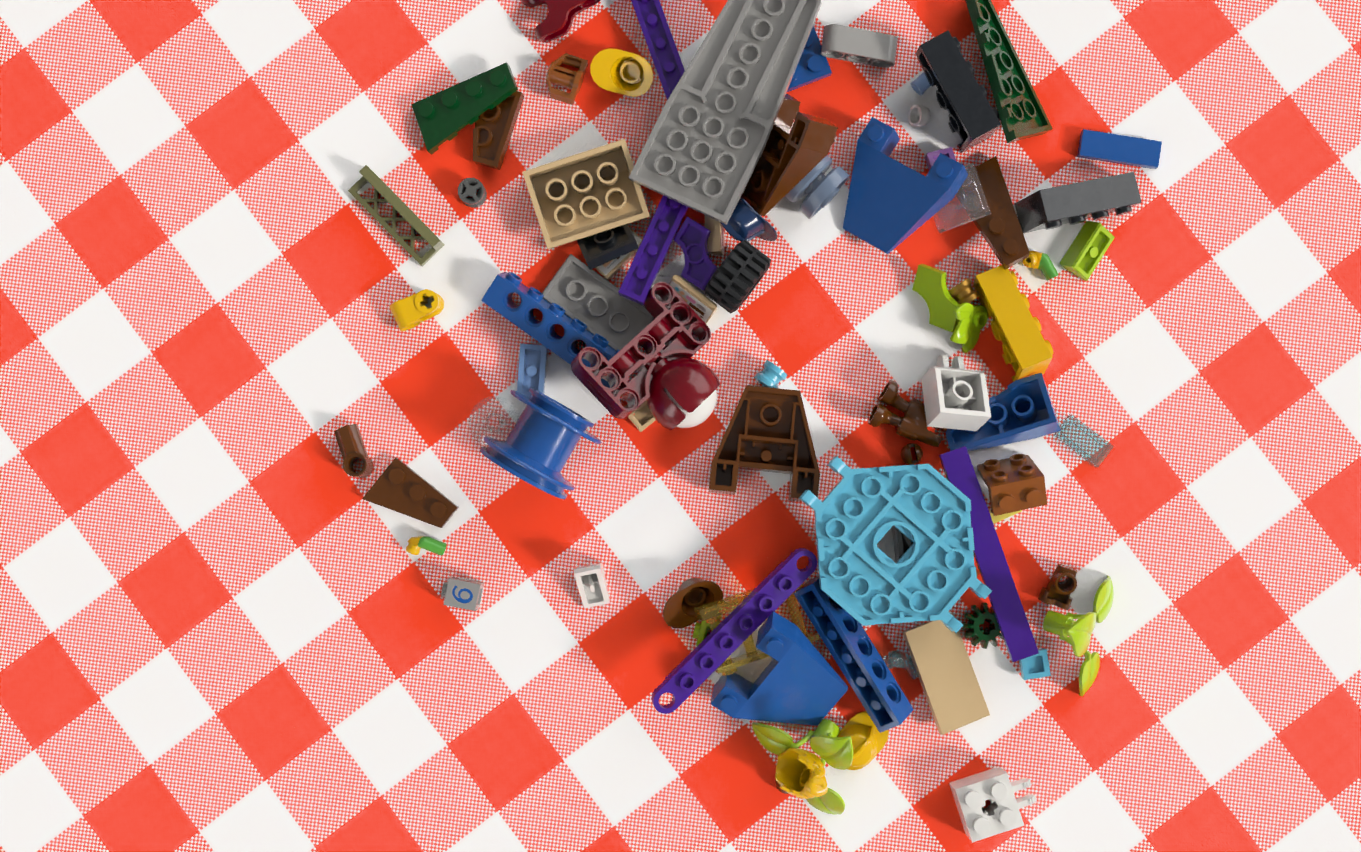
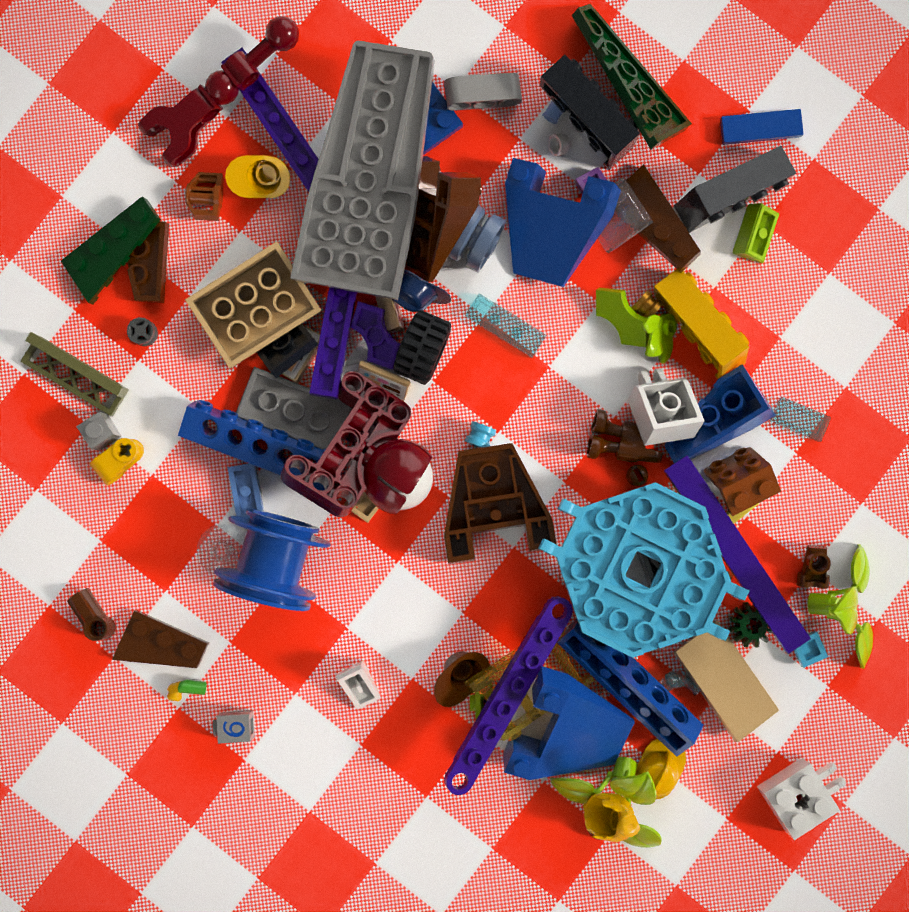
camera: 15 degrees left, 0 degrees up
arm [1022,251,1059,281] -> none
none -> light grey brick [76,412,122,451]
none -> clear light blue tile [465,293,547,359]

